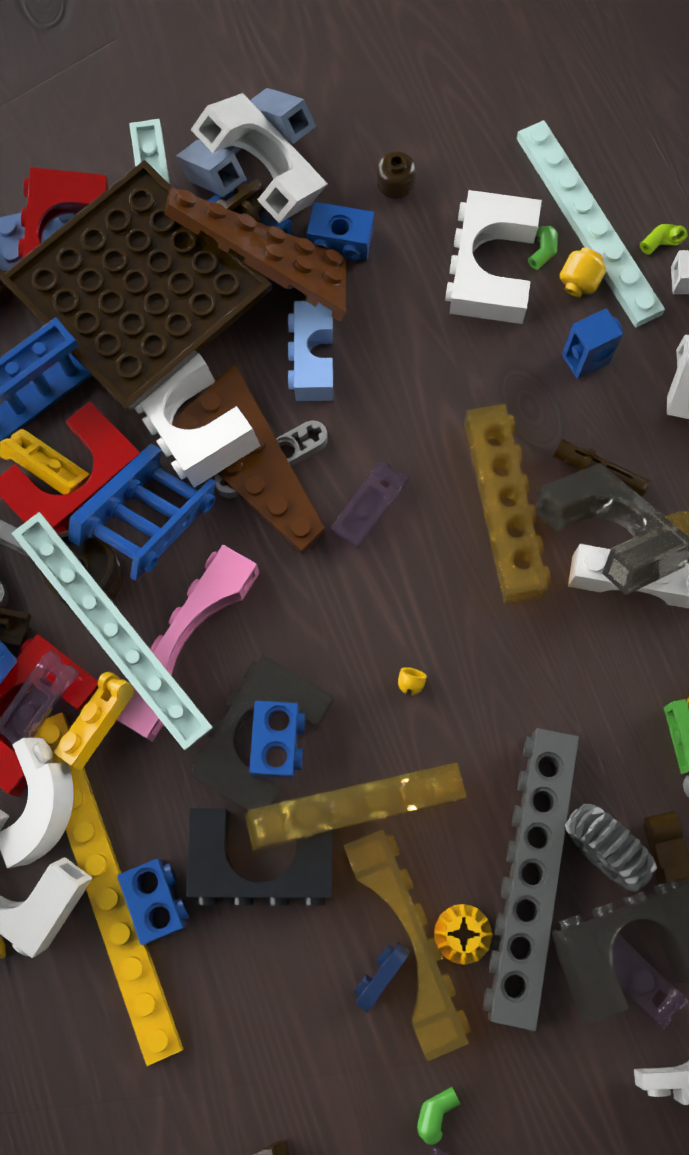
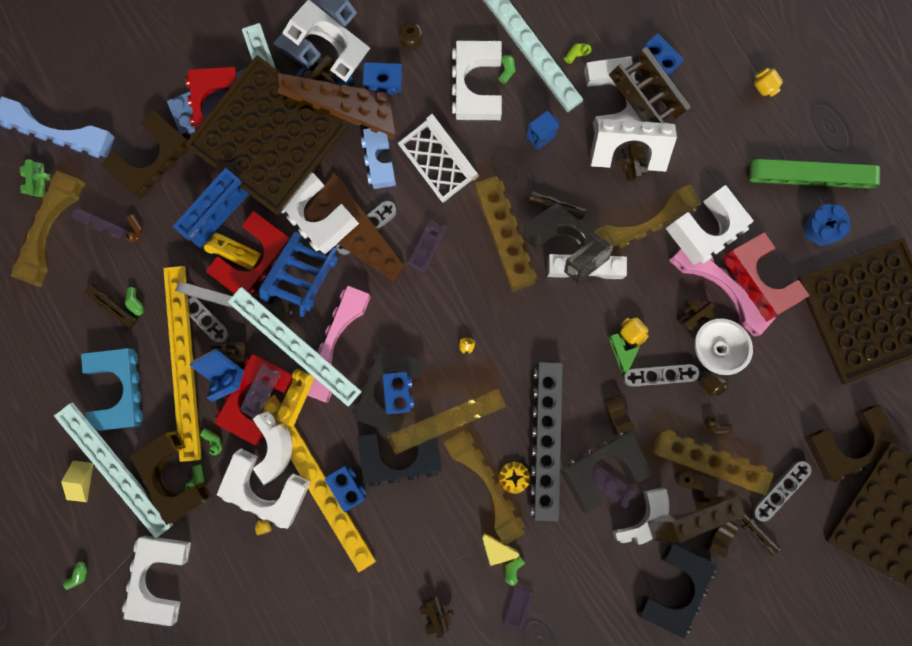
camera: 15 degrees left, 10 degrees up
dark blue plate [354,942,410,1013] -> none
yellow head [559,248,606,297] -> none
dark grey gear [565,804,657,892] -> none
none -> white fence [398,114,479,203]
none -> light yellow slope [482,533,519,566]

